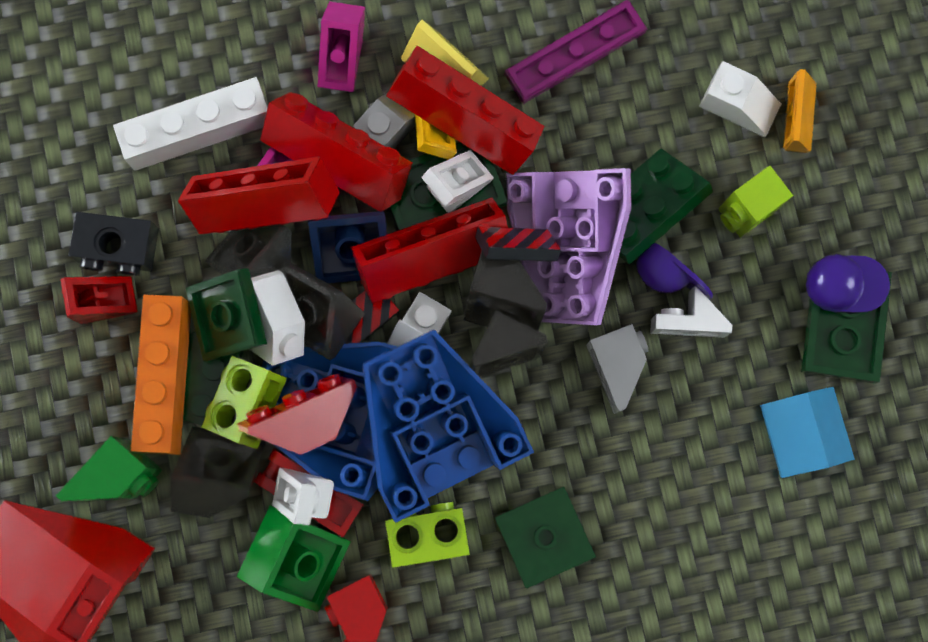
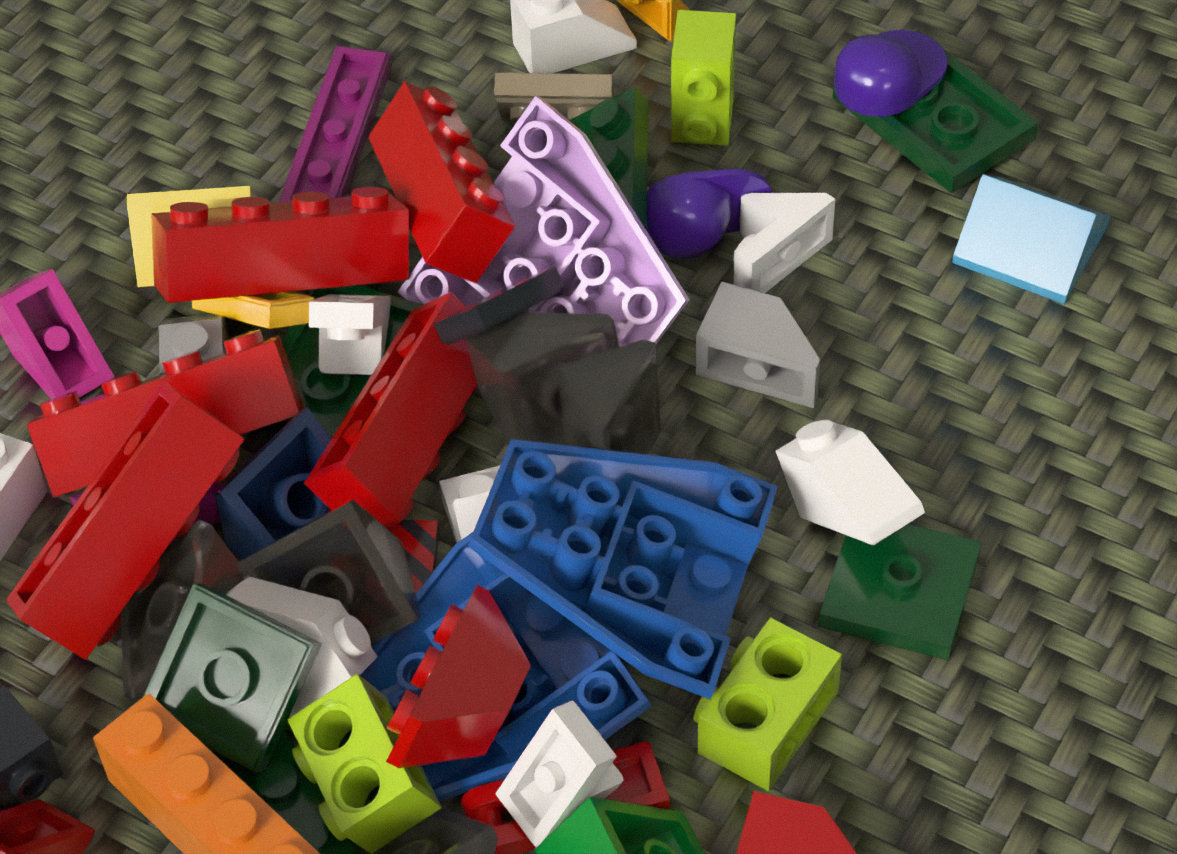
camera: 40 degrees left, 30 degrees down
none -> red brick [368,81,516,284]
none -> dark tan plate [494,73,615,124]
none -> white slope [776,420,925,545]

